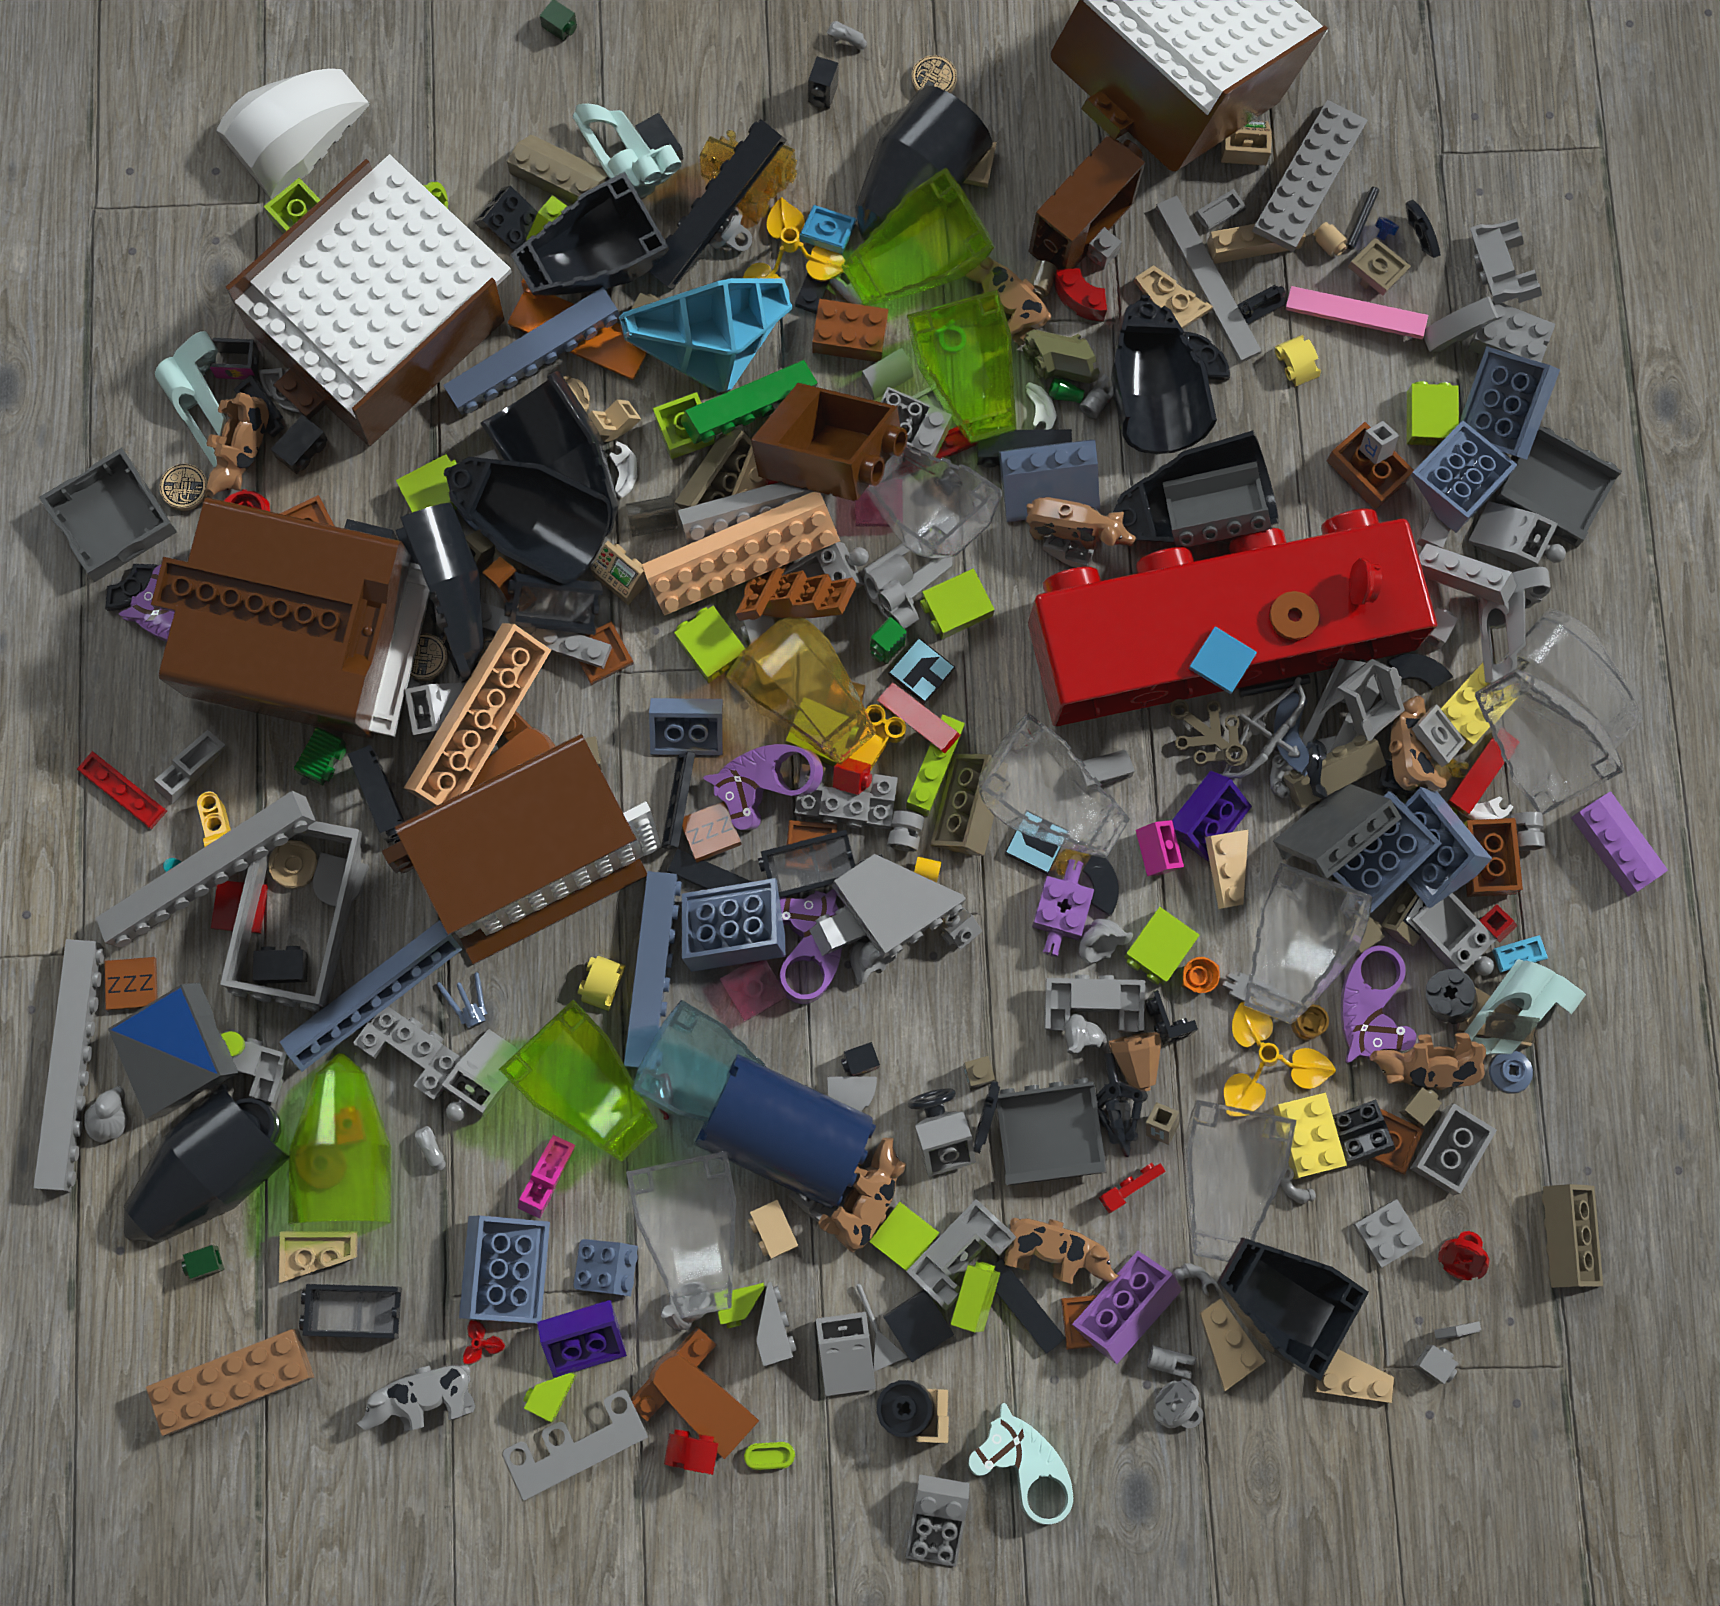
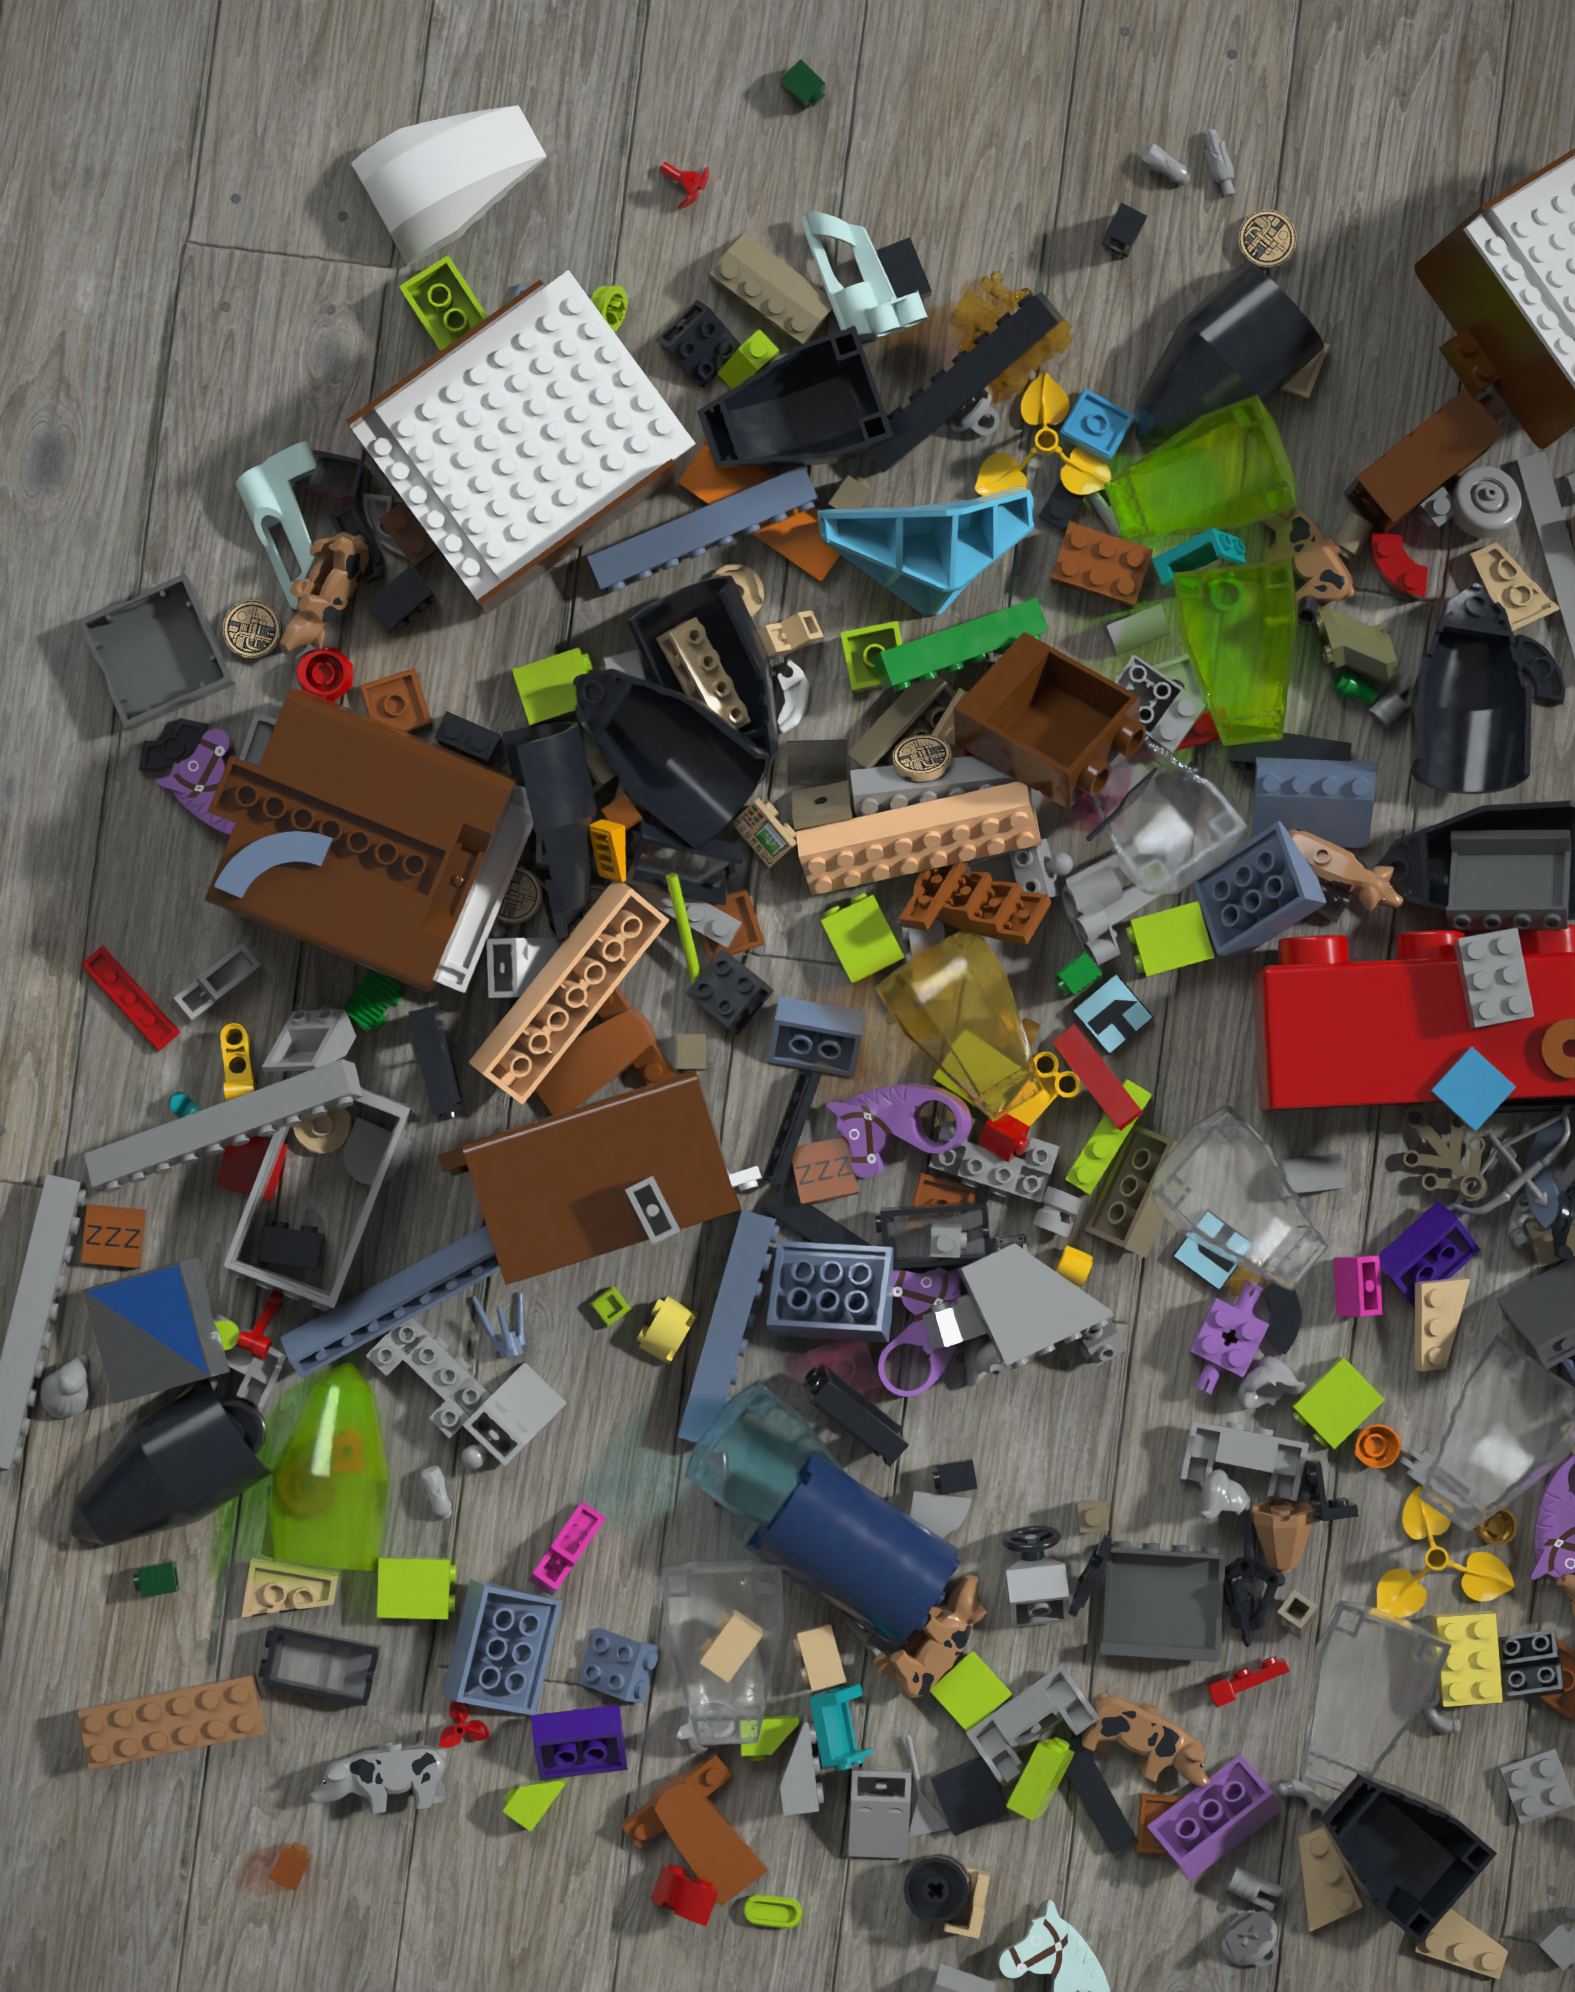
camera: 15 degrees right, 10 degrees up
clear neon green windscreen [499,999,659,1162] -> none
light grey piece [503,1390,648,1501] -> none
white piece [1026,382,1057,430] -> none
none -> sand blue tile [214,831,333,898]
none -> red brick [236,1290,284,1361]
none -> light grey slope [262,1003,356,1072]
none -> clear orange brick [269,1842,314,1892]
none -> lime brick [377,1556,457,1619]
none -> light orange slope [589,819,626,882]
none -> lime tile [590,1286,631,1327]
none -> light grey brick [625,1176,681,1245]
none -> tan brick [656,617,751,729]
none -> red plant [659,162,709,209]
none -> lime bar [666,873,701,984]
none -> black bracket [686,949,774,1036]
none -> tan brick [698,1609,763,1683]
none -> dark tan tile [792,780,853,830]
none -> black door [803,1363,909,1467]
none -> teal panel [809,1683,873,1771]
none -> tan tile [893,734,952,782]
none -> light grey brick [930,1223,967,1258]
none -> black piece [1086,767,1158,842]
none -> teal panel [1152,528,1246,594]
none -> sand blue slope [1191,821,1327,960]
none -> light grey piece [1204,128,1235,197]
none -> black hinge [1296,595,1319,626]
none -> light grey wheel [1449,466,1521,538]
none -> light grey brick [1453,928,1534,1029]

